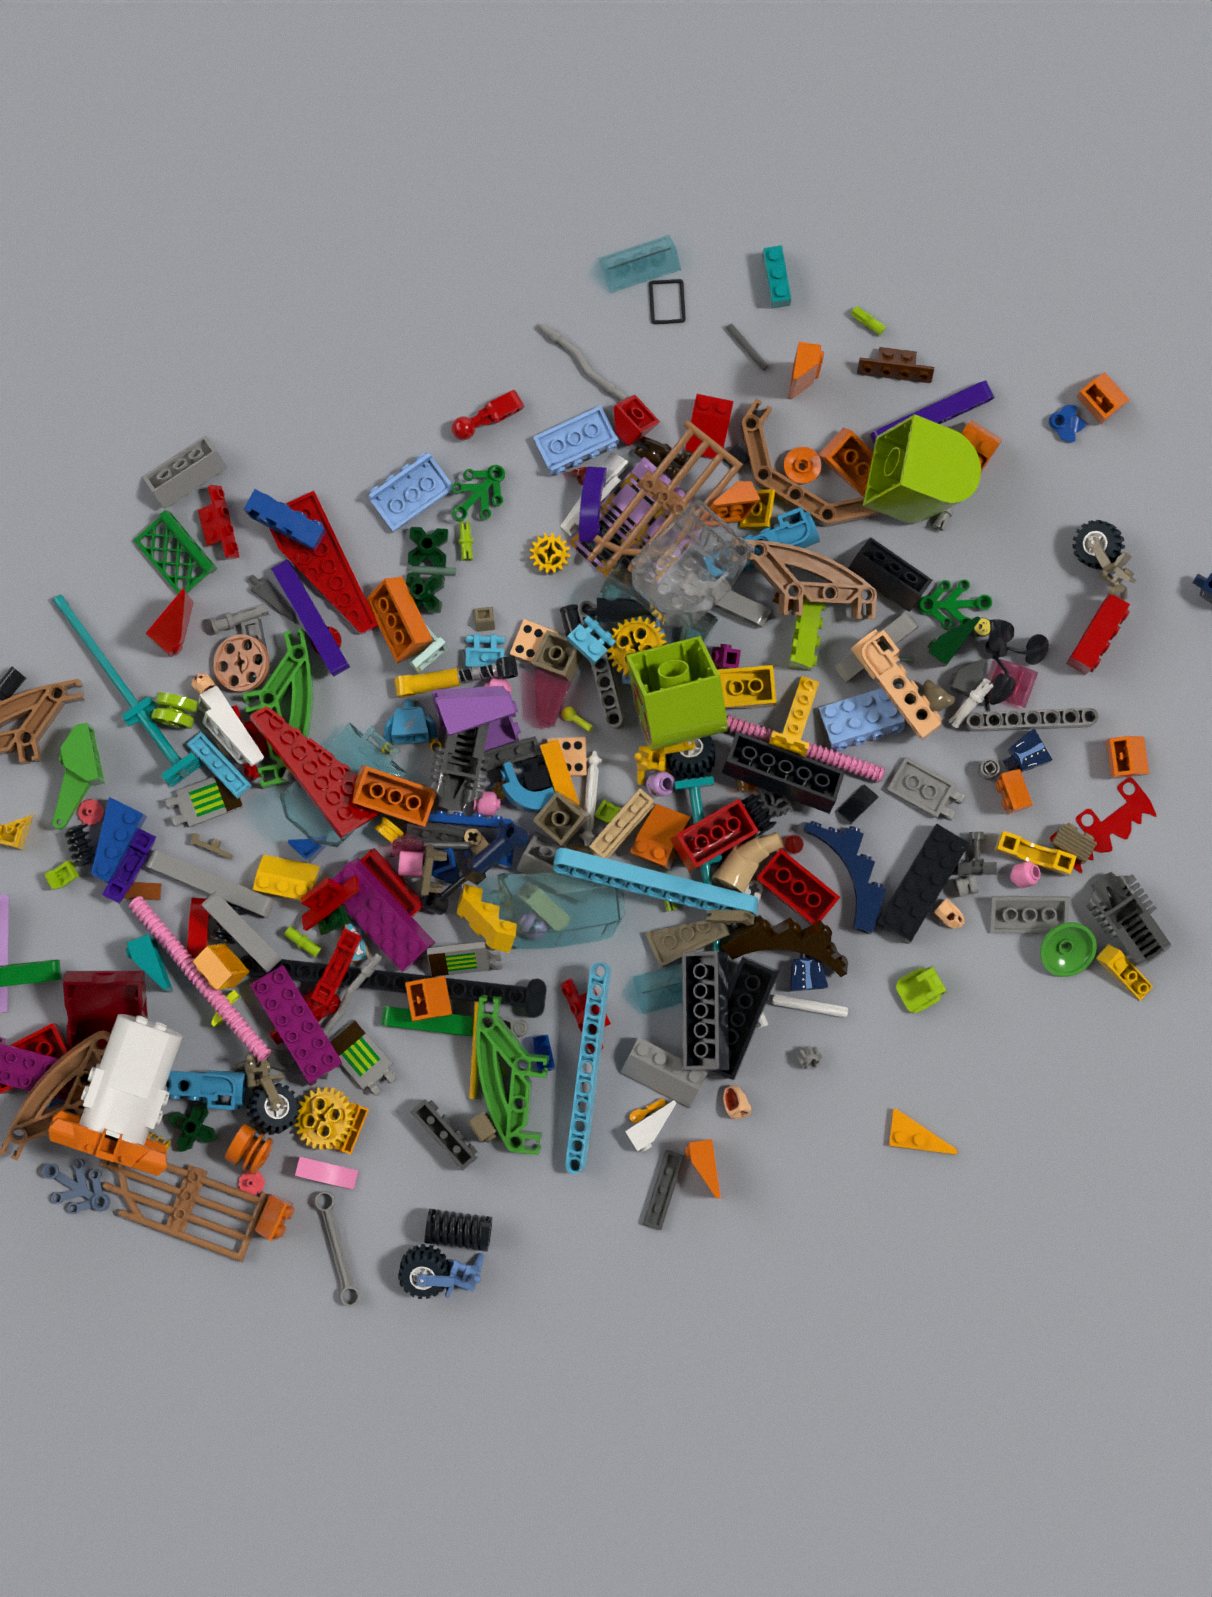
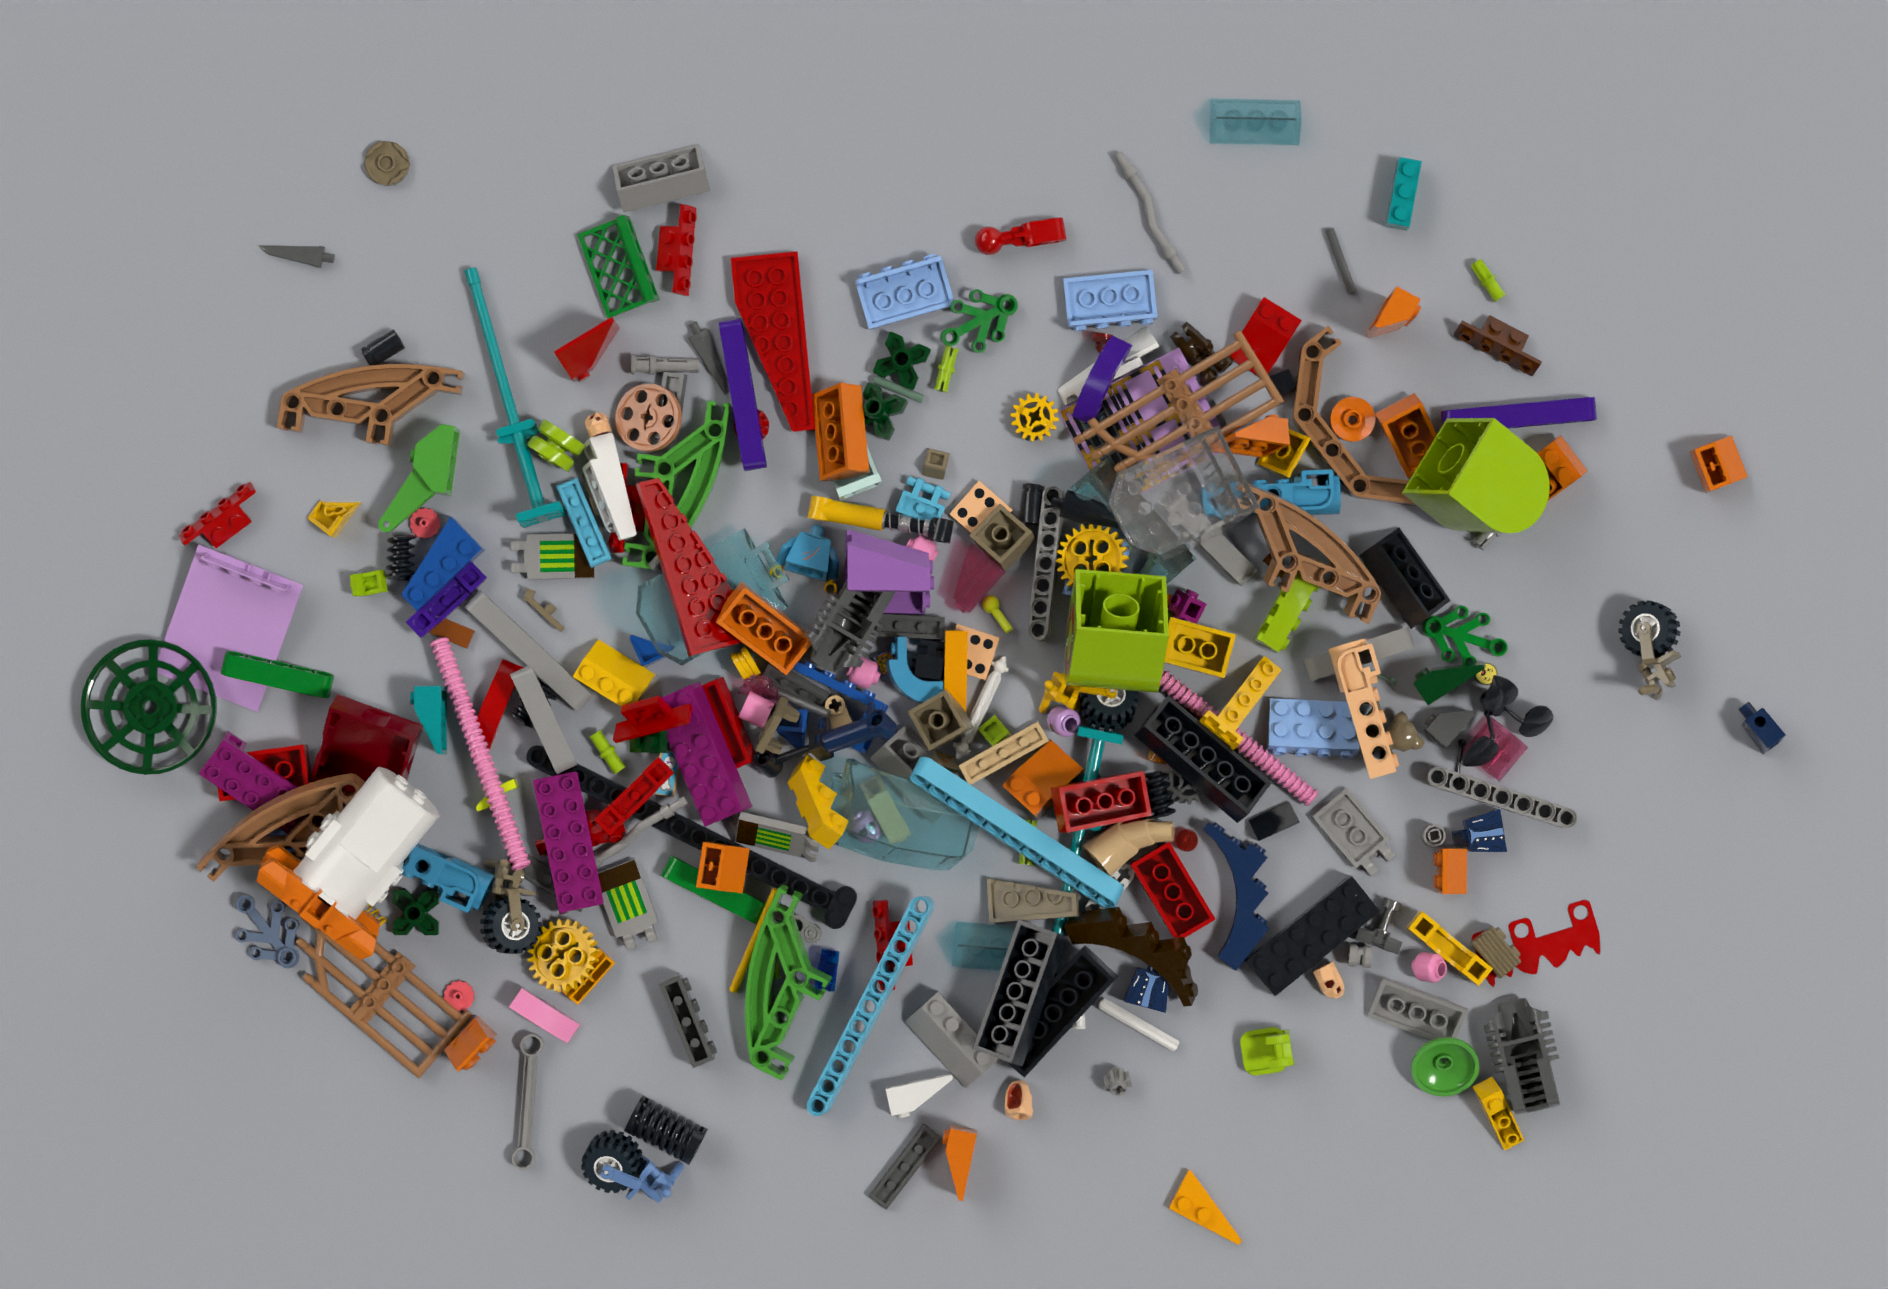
camera: 20 degrees right, 5 degrees up
light orange piece [193,943,250,990] -> none
orange wheel [224,1124,274,1175] -> none
blue wedge [244,489,326,551] -> none
dark tan brick [468,1112,497,1143] -> none
medium azure plate [566,616,616,665] -> none
red slope [613,395,660,447] -> none
light orange piece [629,1098,666,1123] -> none
black piece [649,279,686,324] -> none
dark tan piece [706,910,755,926] -> none
white pin [949,678,994,728] -> none
blue plate [1049,405,1087,442] -> none
red brick [1066,594,1130,675] -> none
orange slope [1106,736,1149,779] -> none

